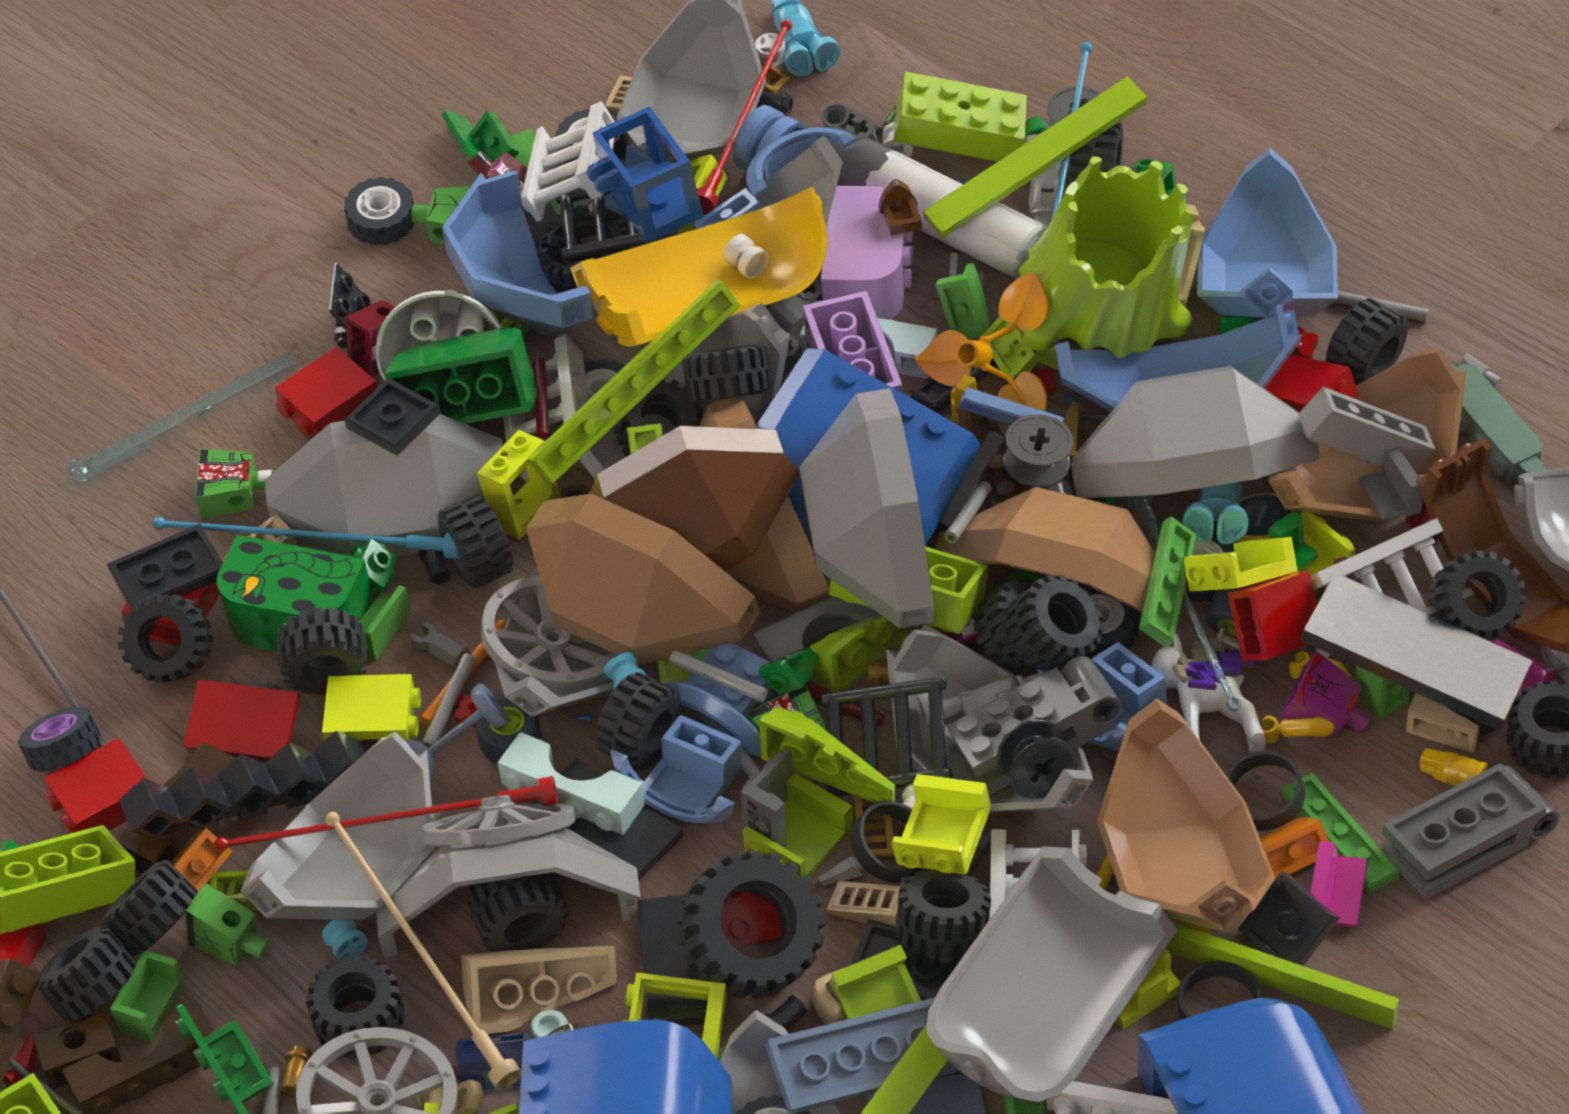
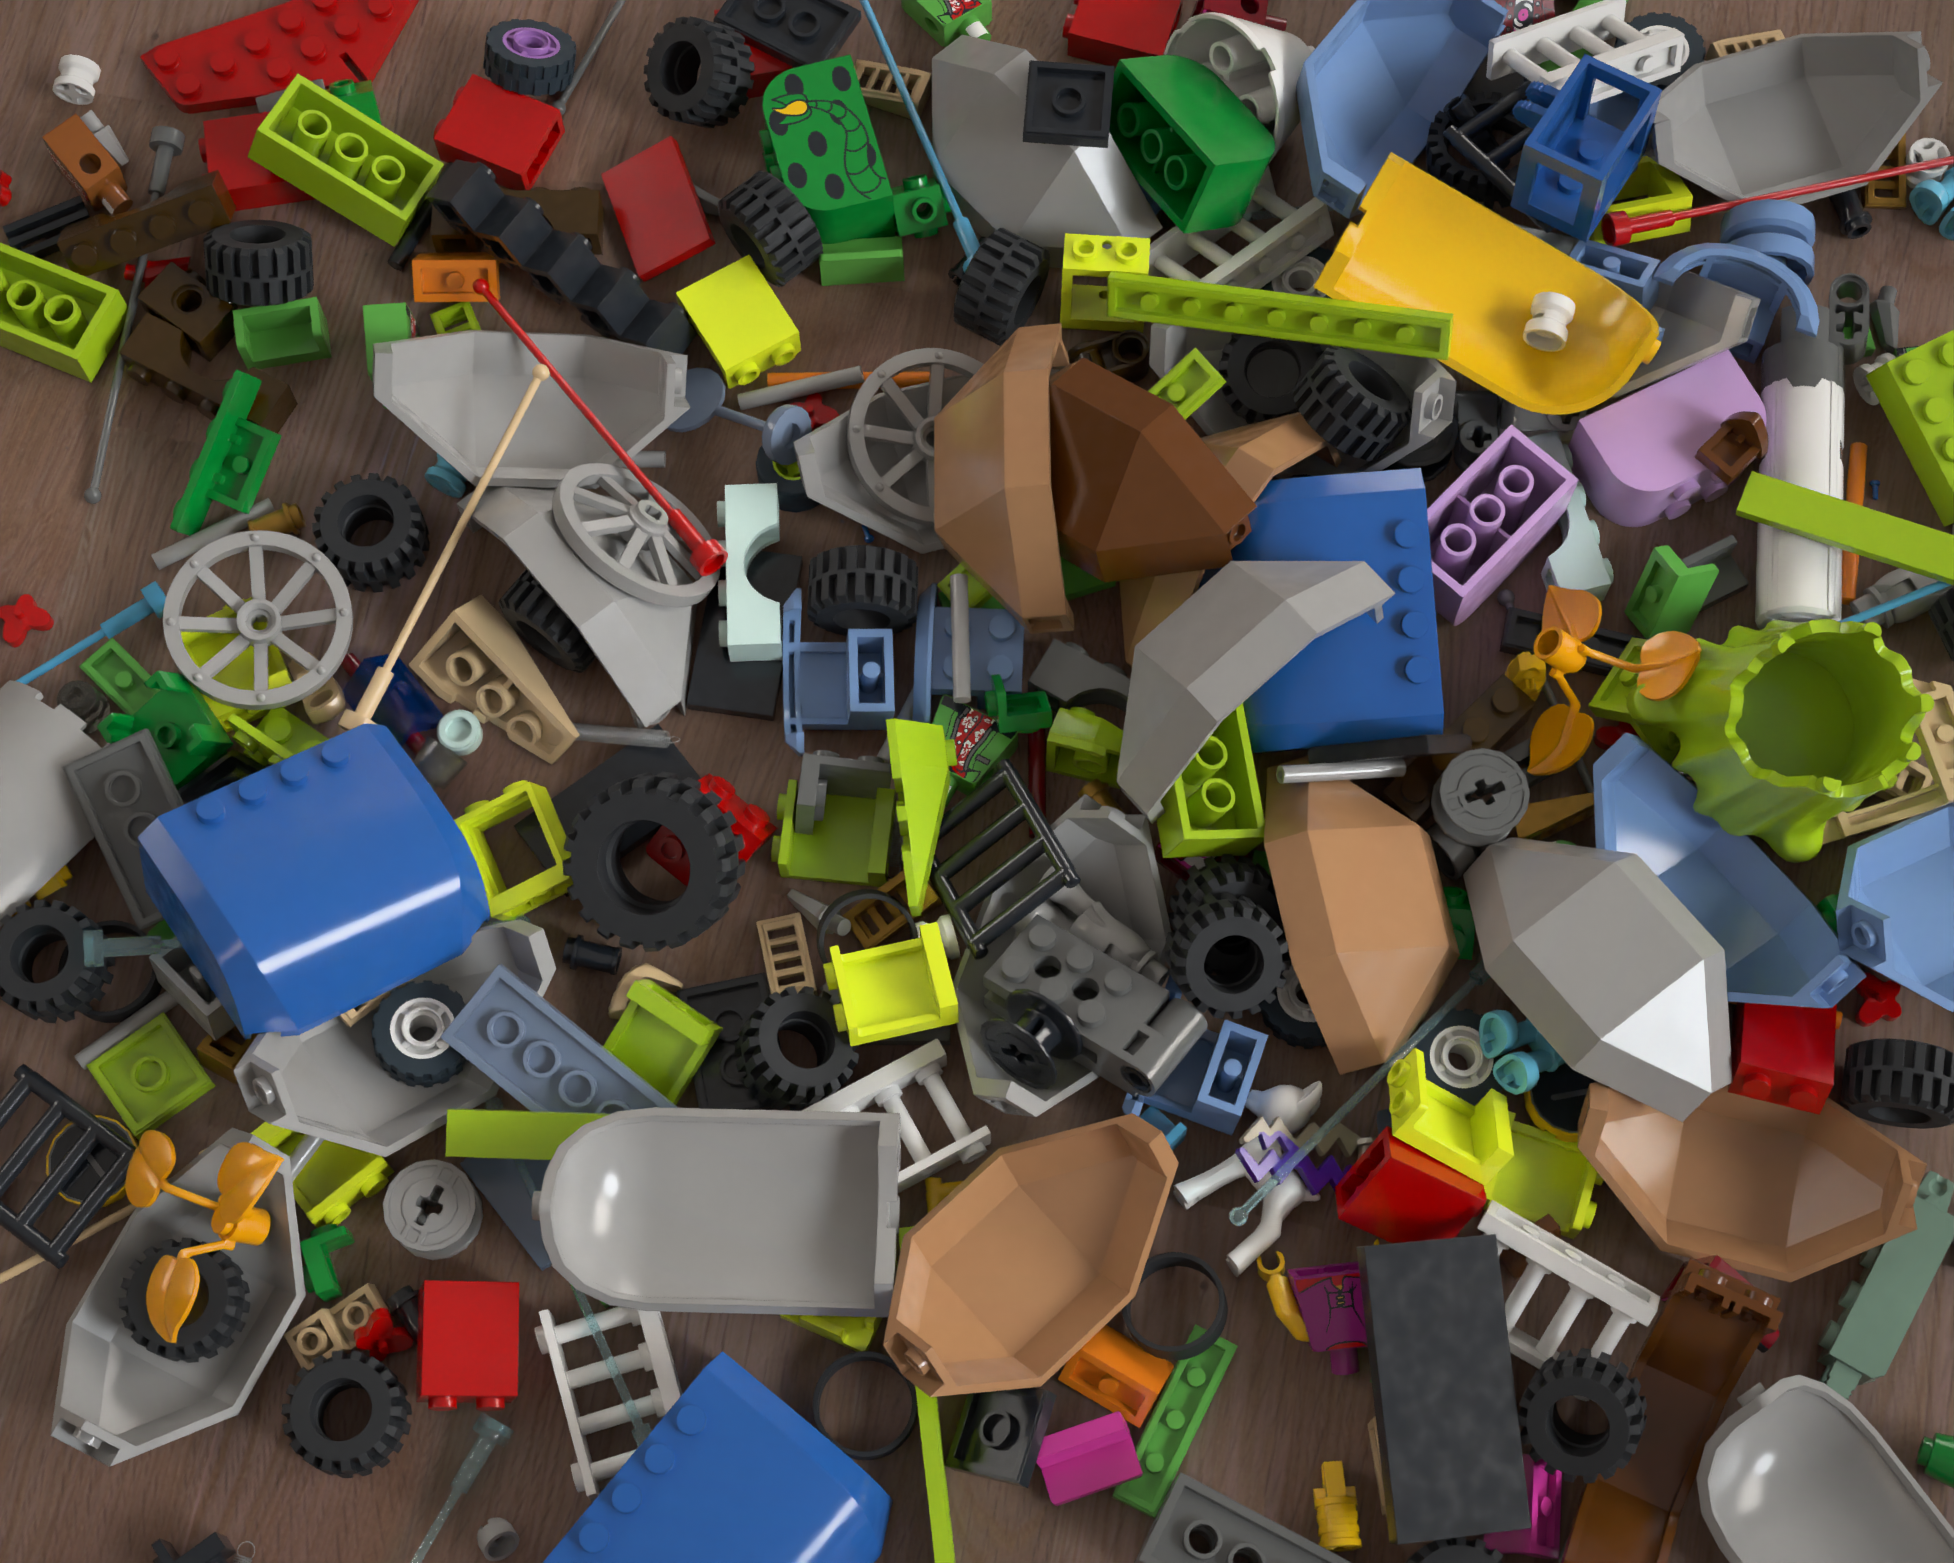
camera: 55 degrees right, 20 degrees up
black tyre [101,860,198,956] -> none
dark grey bar [410,622,470,669] -> none
dark red bar [533,357,550,441] -> none
medium azure wheel [603,652,647,689] -> none
light blue tile [959,387,1064,424] -> none
bright green tile [1139,517,1197,647] -> none
green bracket [1269,511,1318,572] -> none
light grey brick [1298,387,1435,471] -> none
dark grey panel [1359,448,1423,519] -> none
none -> light grey piece [573,723,680,748]

